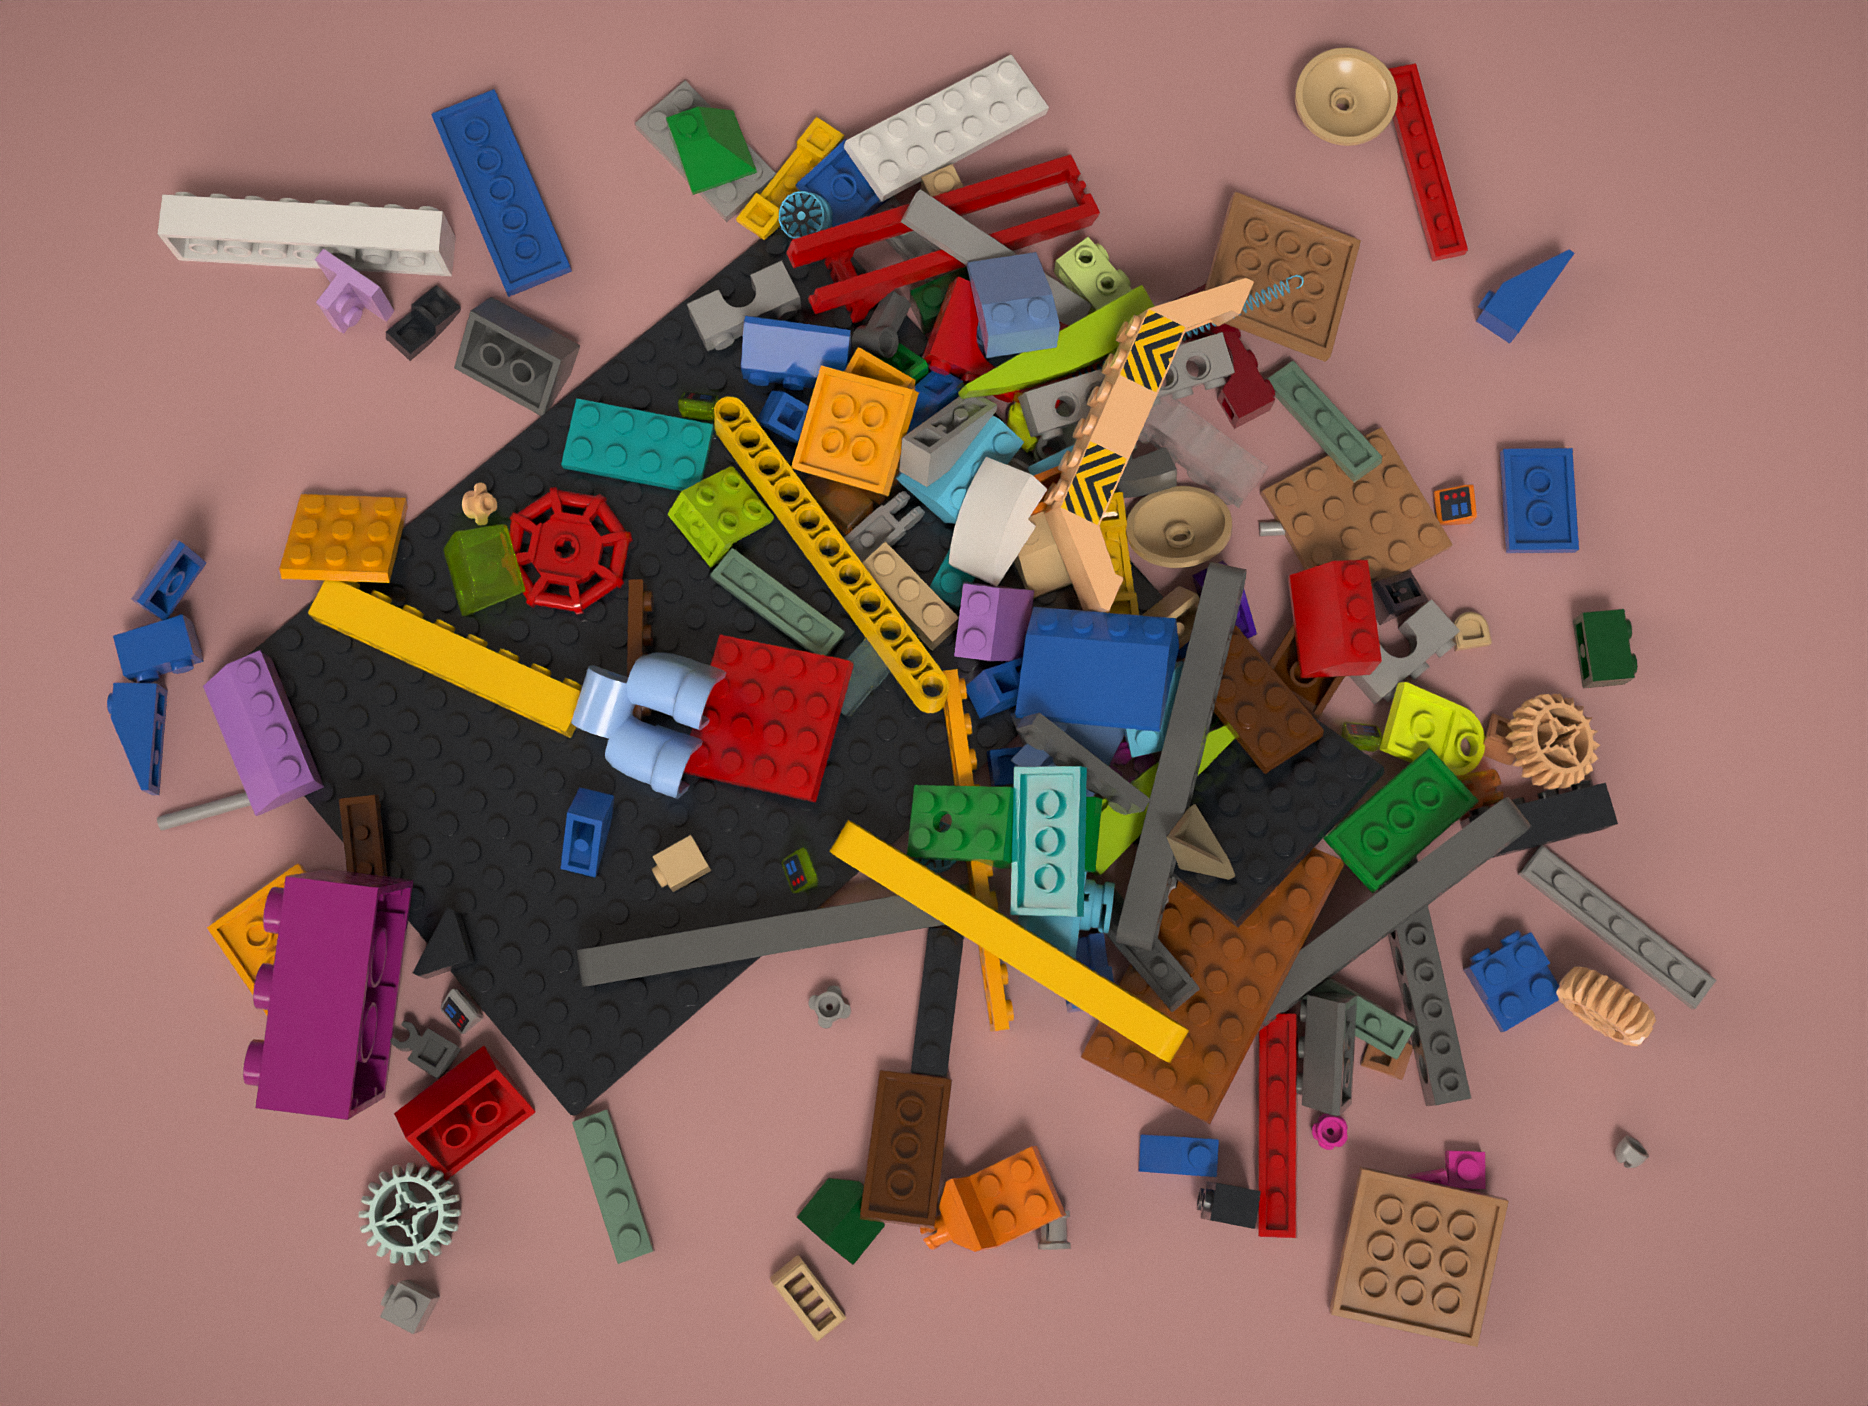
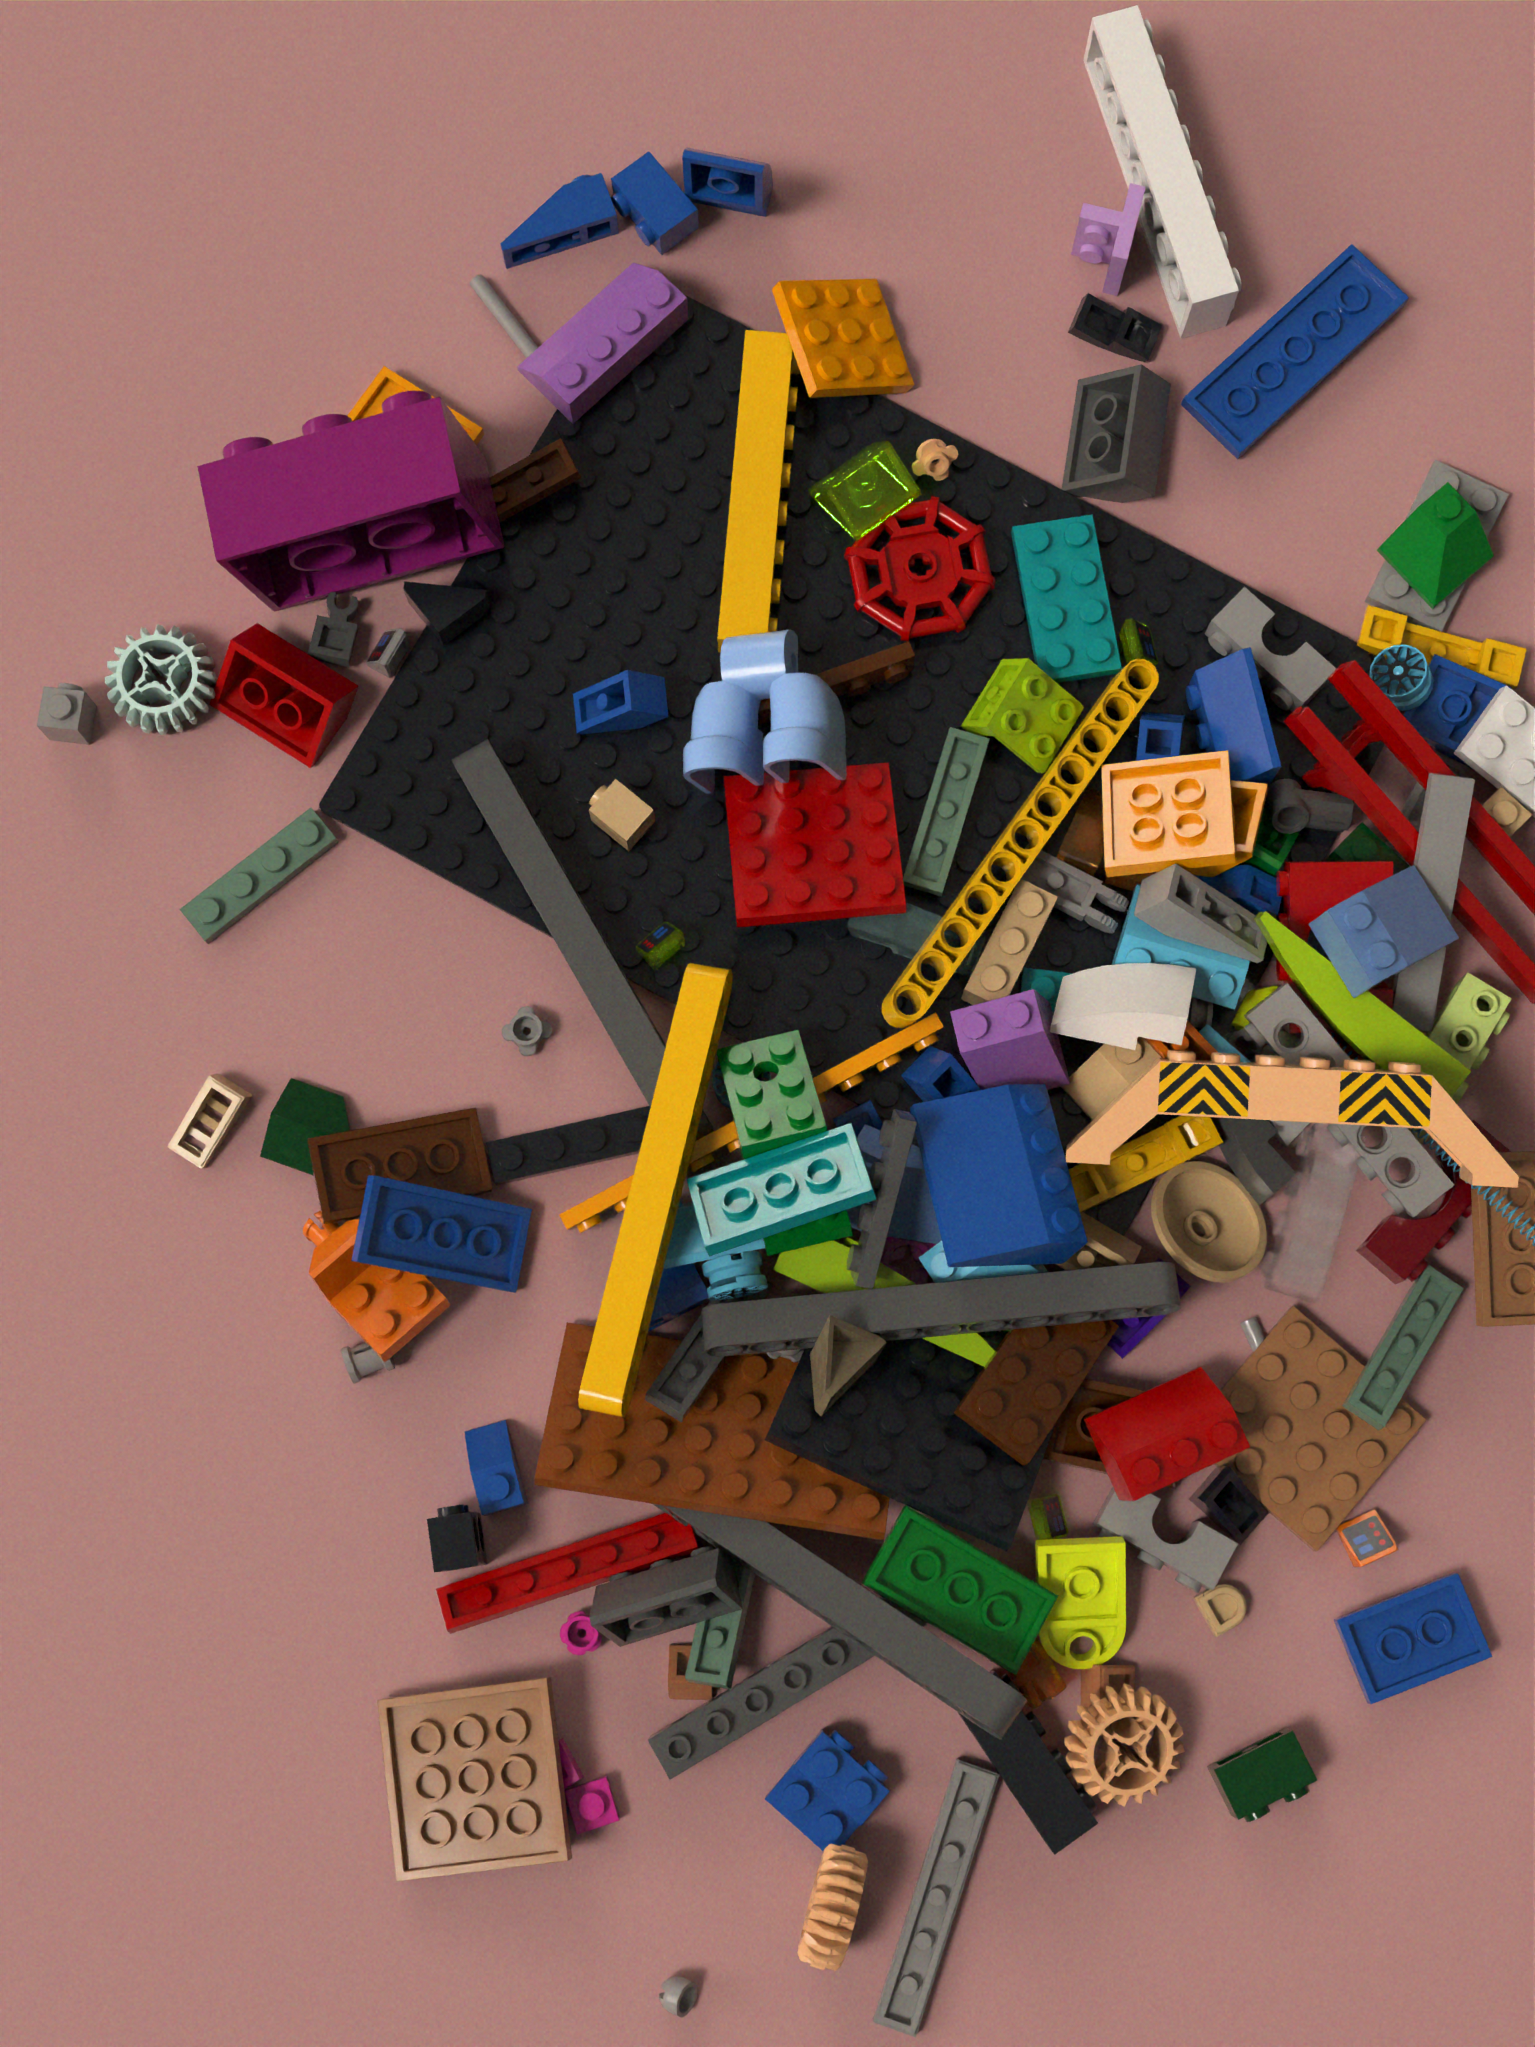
camera: 75 degrees right, 0 degrees up
none -> blue plate [351,1175,532,1293]

